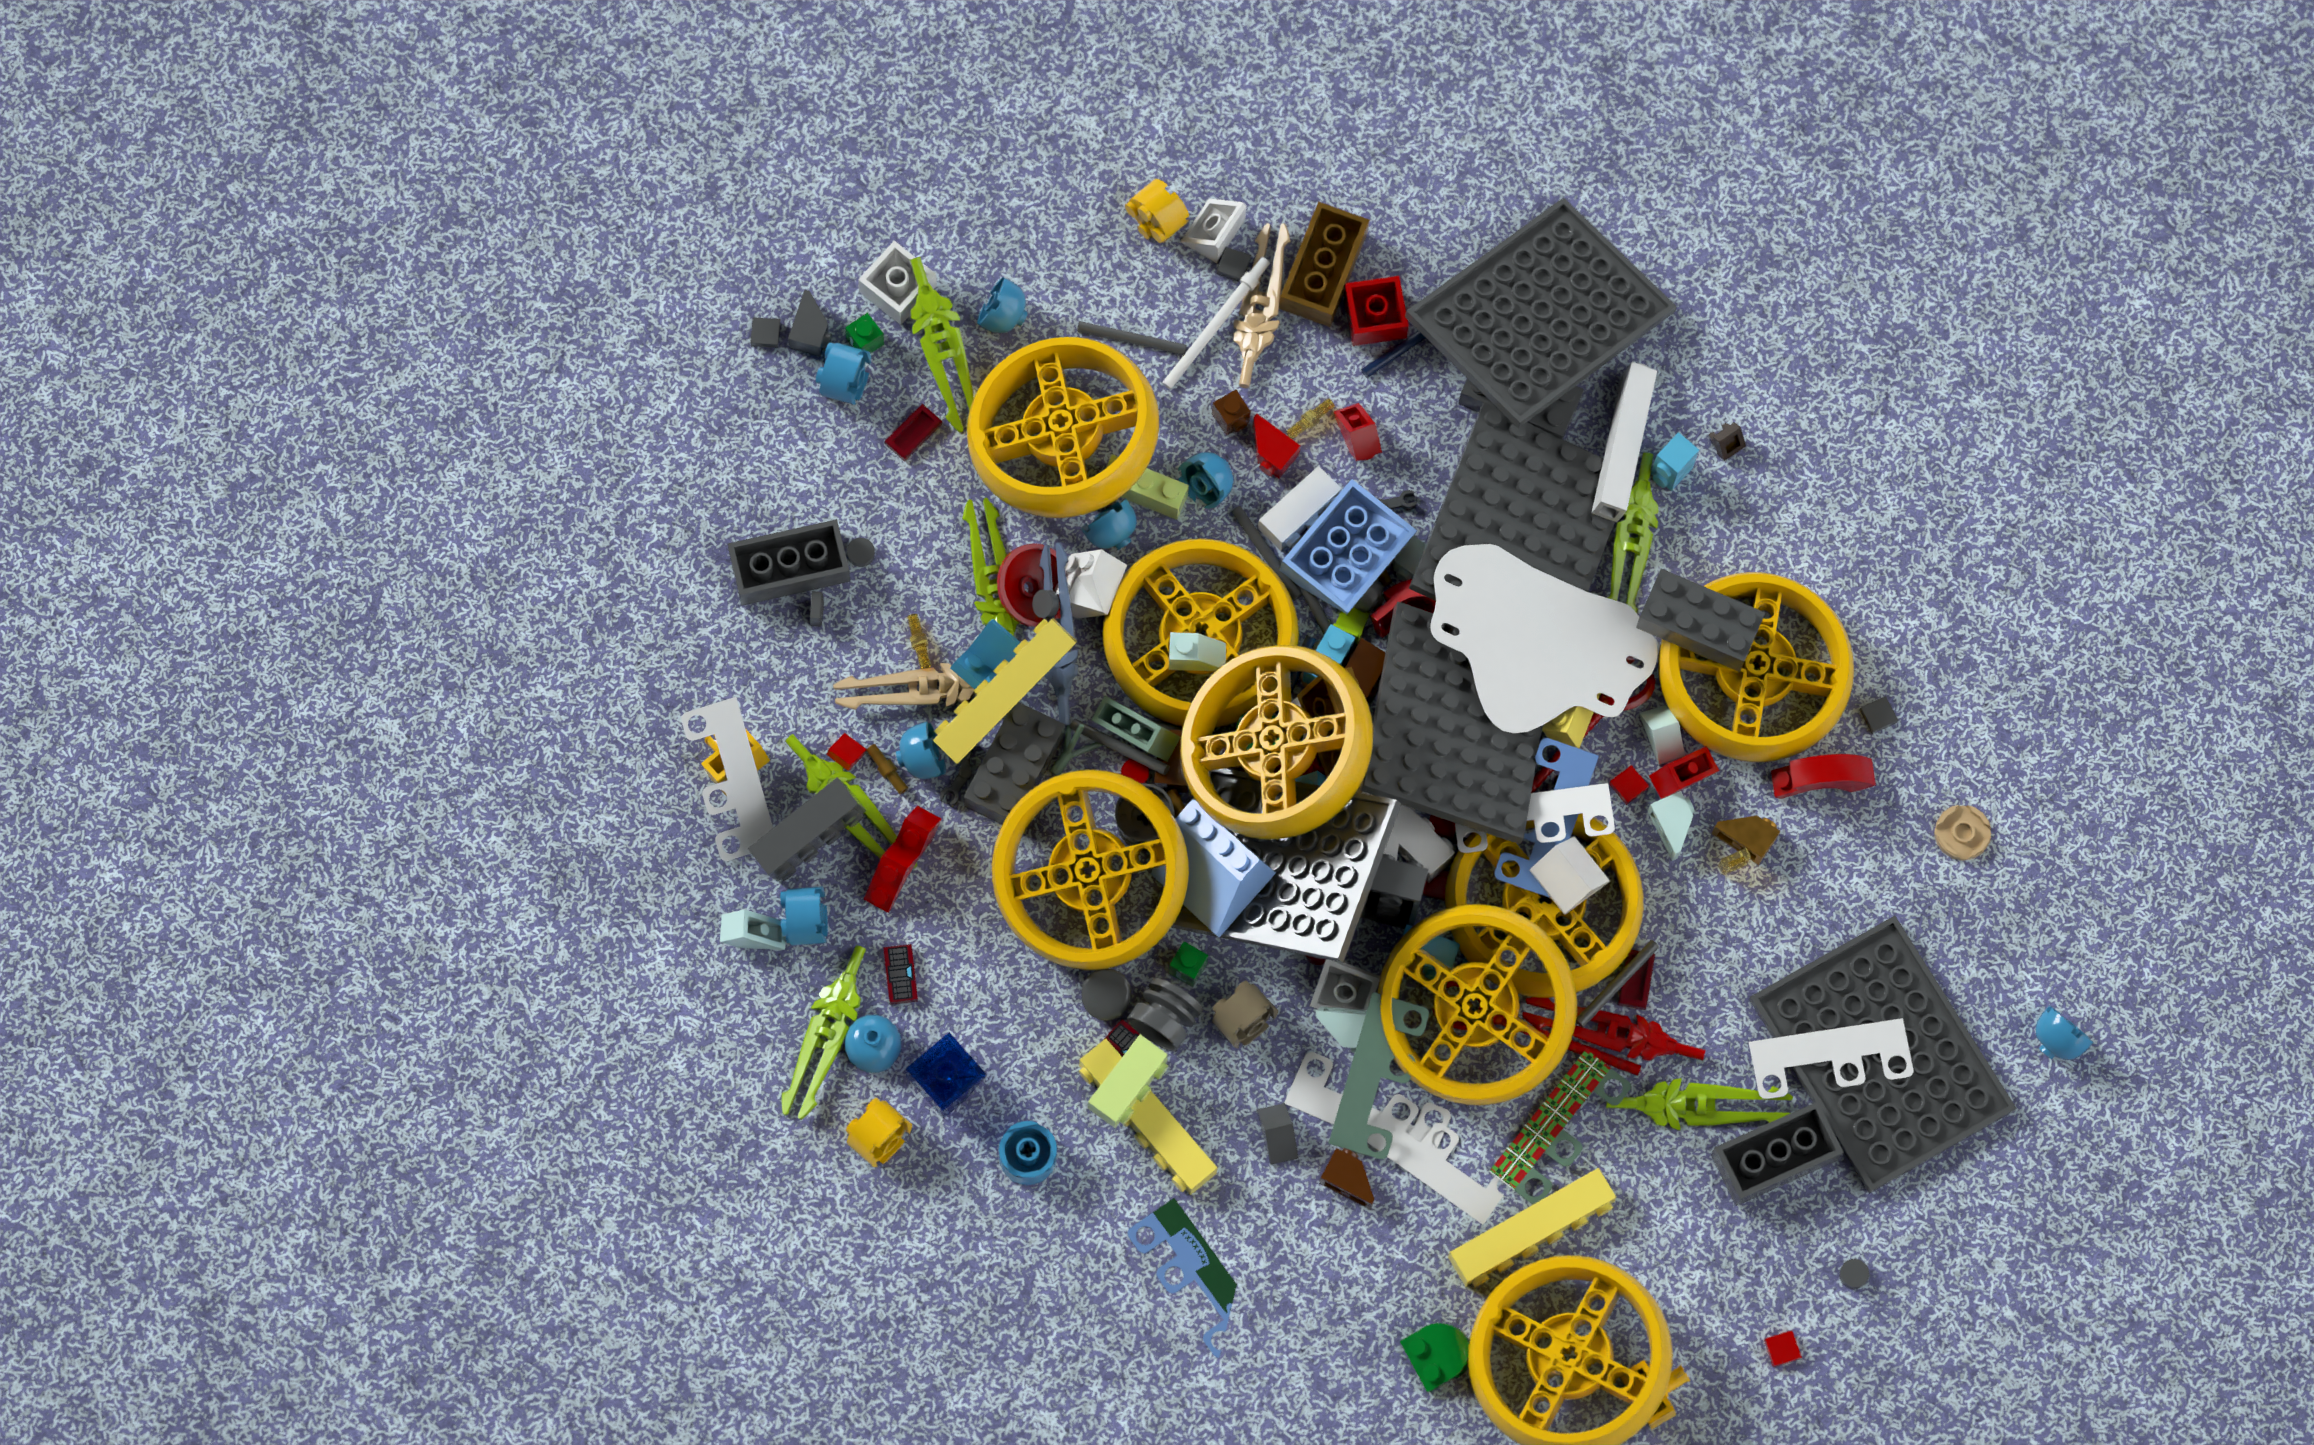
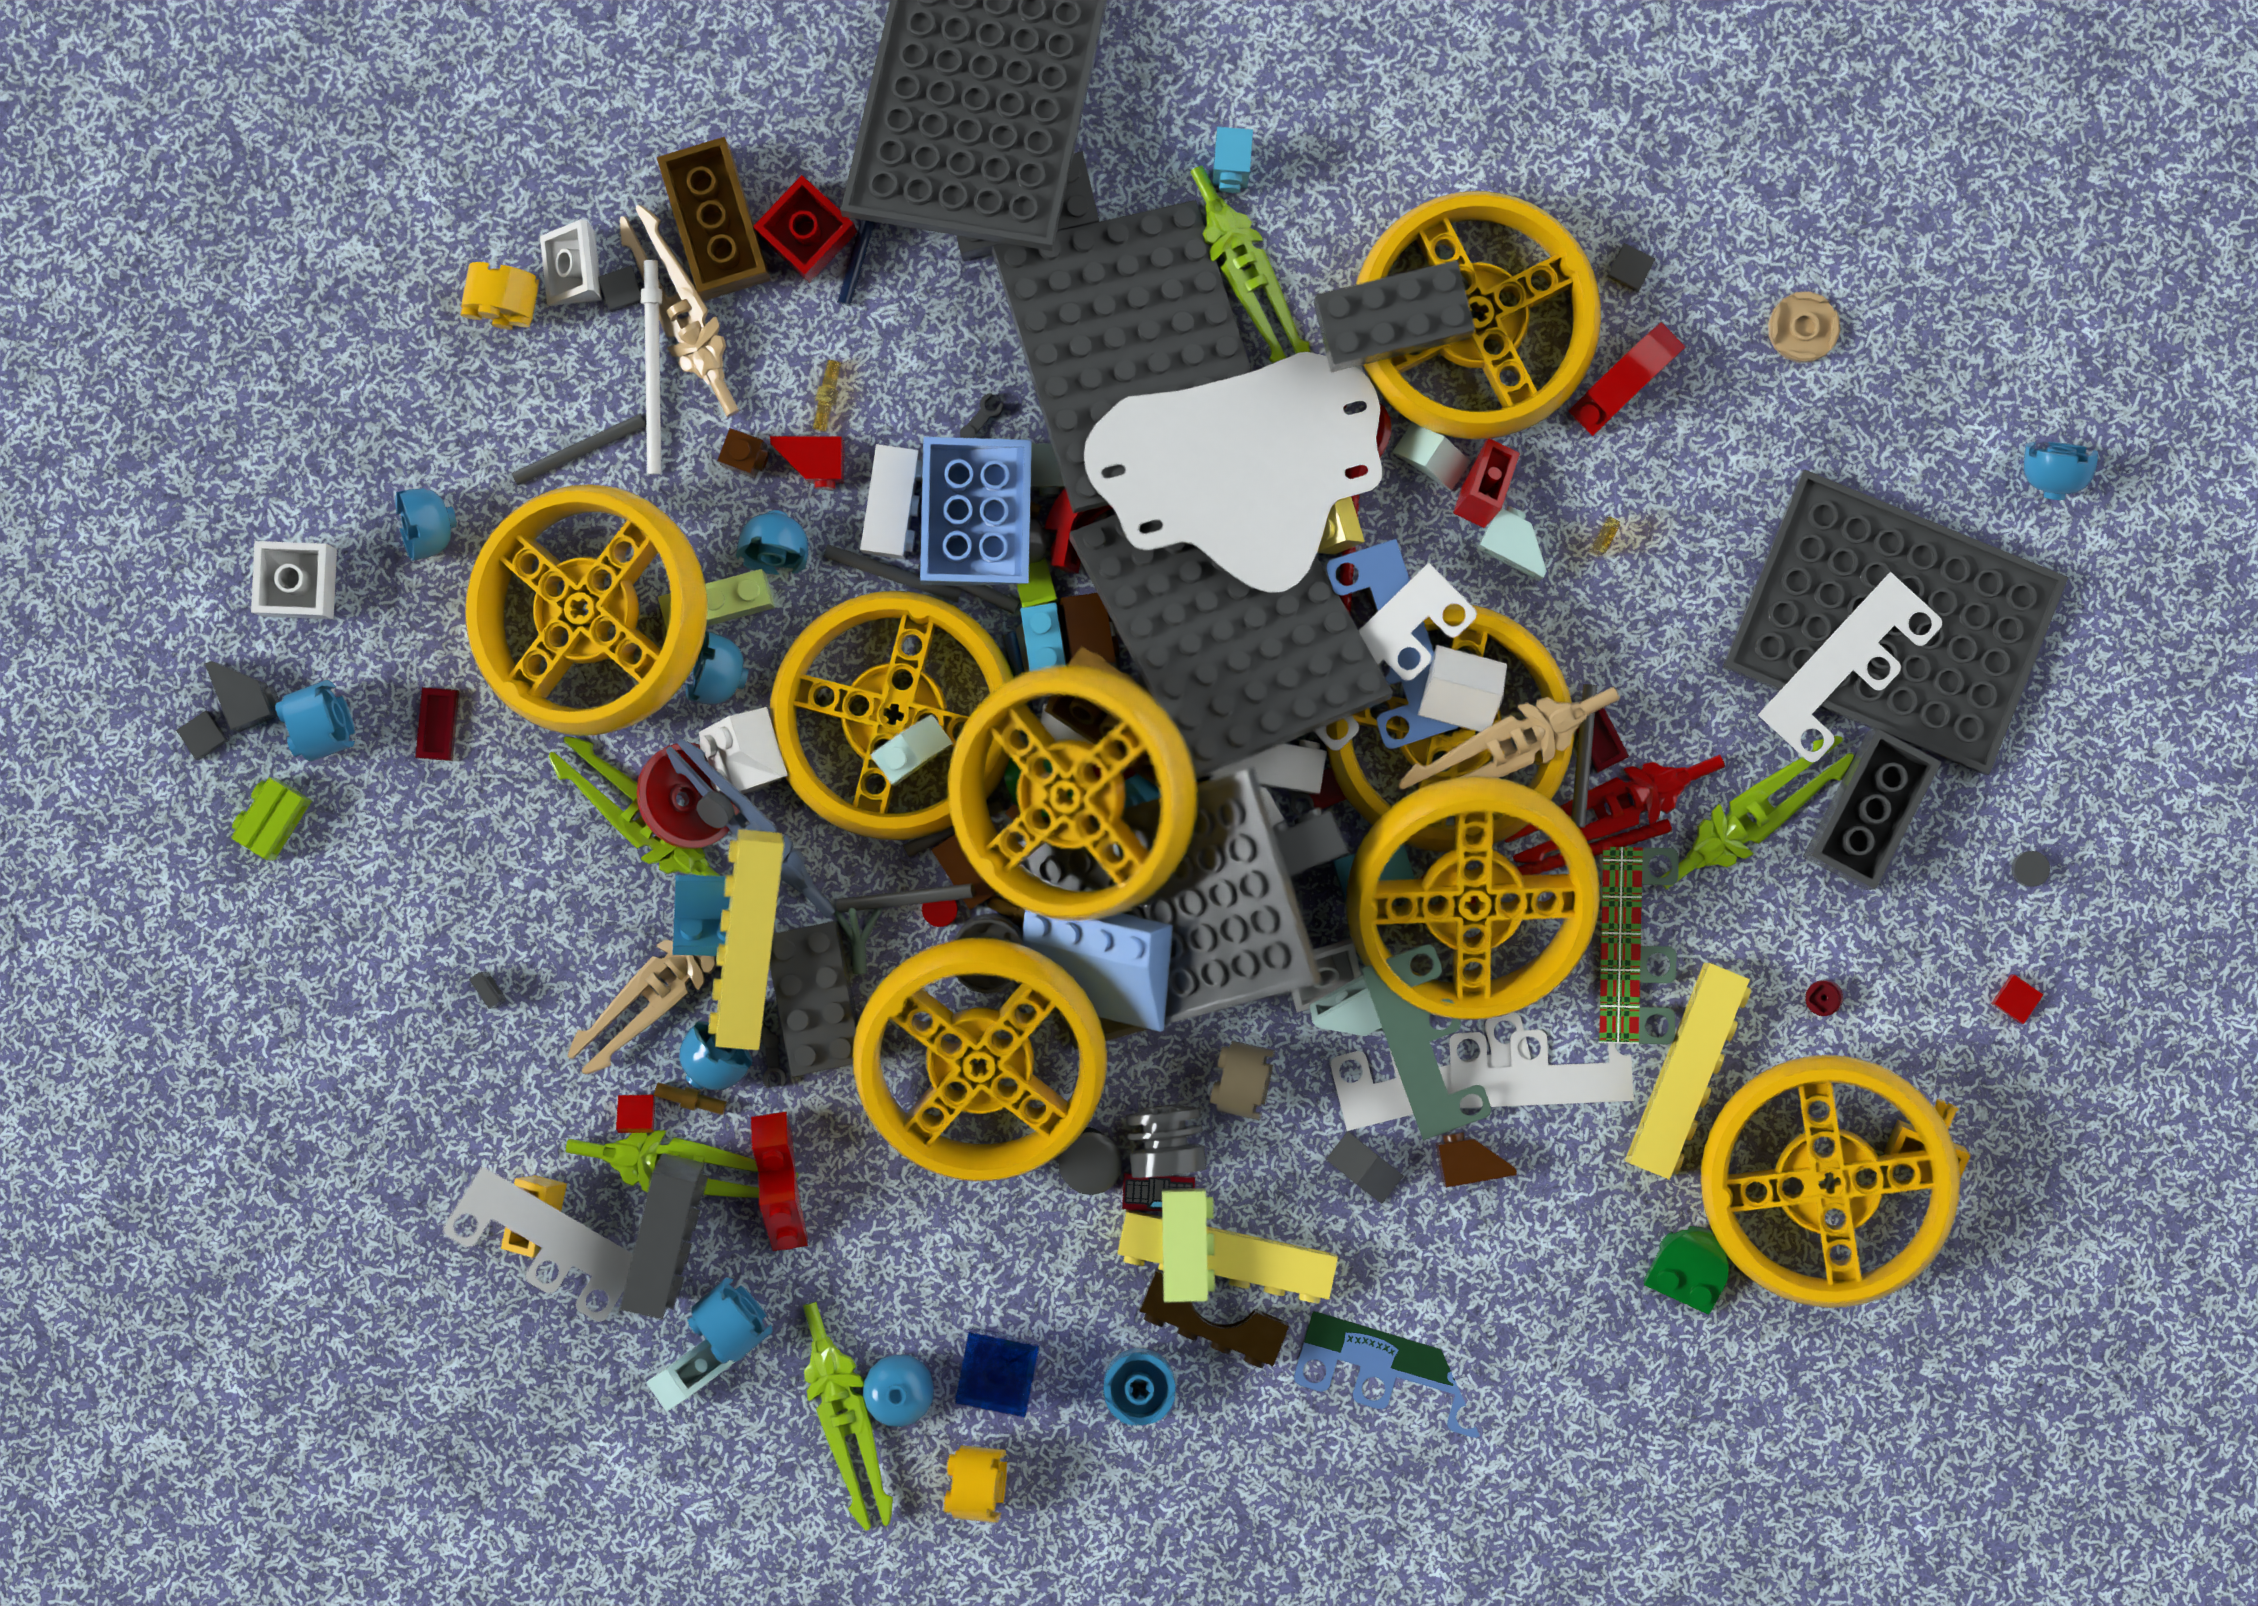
camera: 30 degrees left, 15 degrees up
dark grey brick [727,519,851,606] -> none
green brick [845,312,884,354] -> none
dark grey tile [847,538,875,567] -> none
tile [883,944,918,1005] -> none
clear yellow bar [907,614,931,669] -> none
lime sword [910,257,974,432] -> none
sand green brick [1091,695,1181,762] -> none
green brick [1168,941,1208,987] -> none
red slope [1333,403,1382,461] -> none
white brick [1592,362,1657,522] -> none
red tile [1609,765,1649,805] -> none
dark brown tile [1708,422,1746,461] -> none
pearl gold slope [1711,815,1780,865] -> none
none -> lime brick [231,777,312,861]
none -> dark brown arch [1139,1268,1290,1368]
none -> tan sword [1399,687,1620,789]
none -> dark red tile [1805,979,1843,1016]

